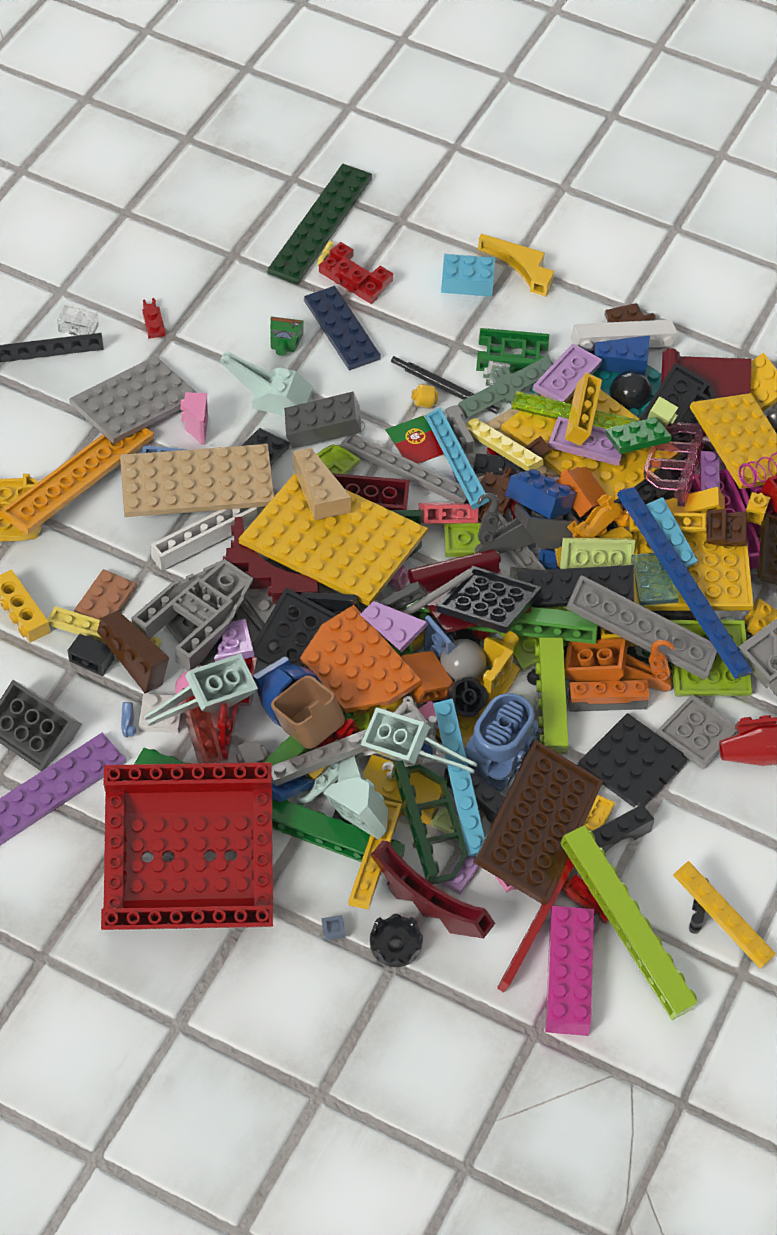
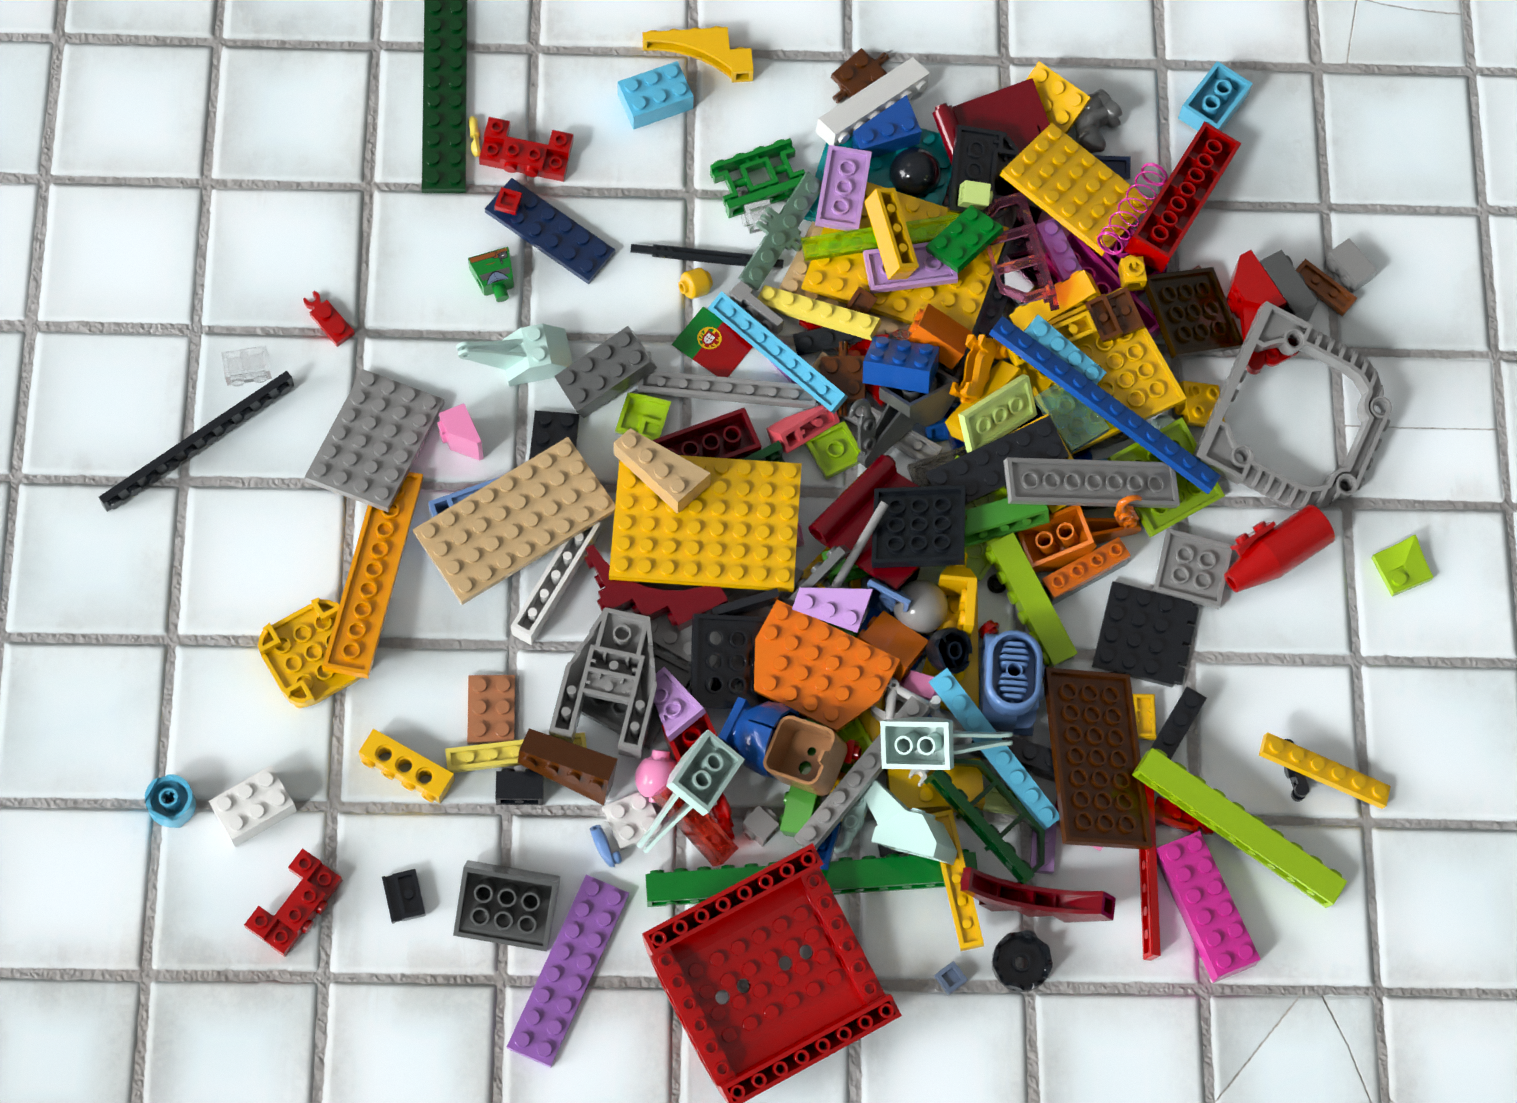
camera: 30 degrees left, 15 degrees up
none -> red plate [495,187,523,215]

